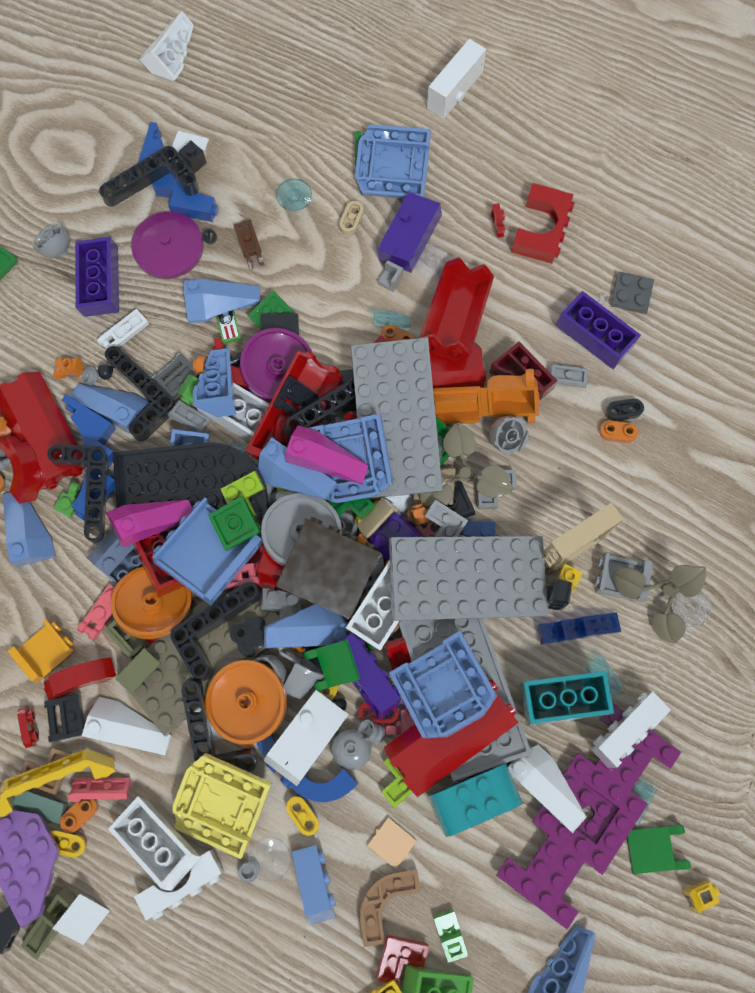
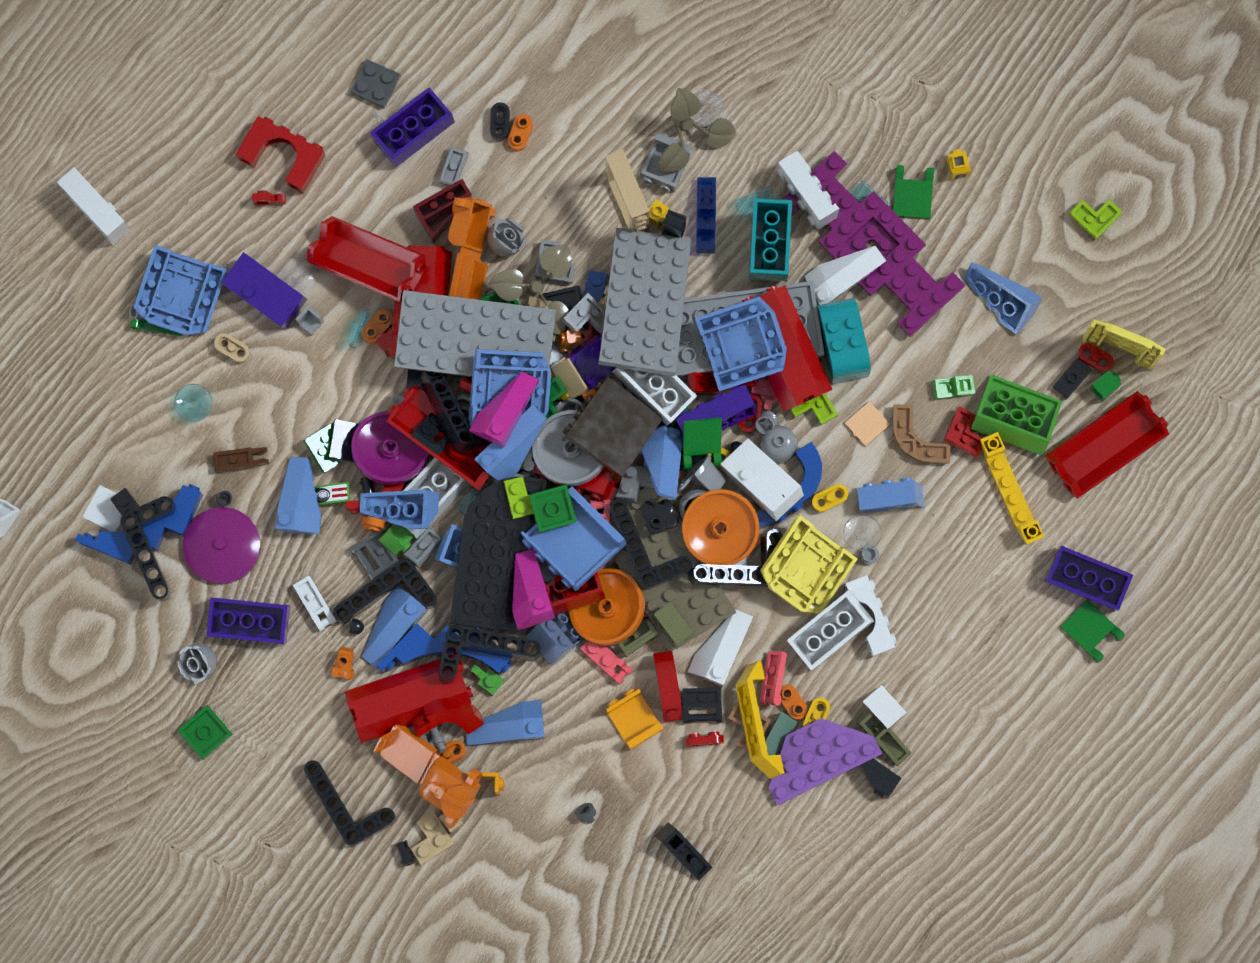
camera: 80 degrees left, 5 degrees up
light grey plate [82,367,98,386] -> none

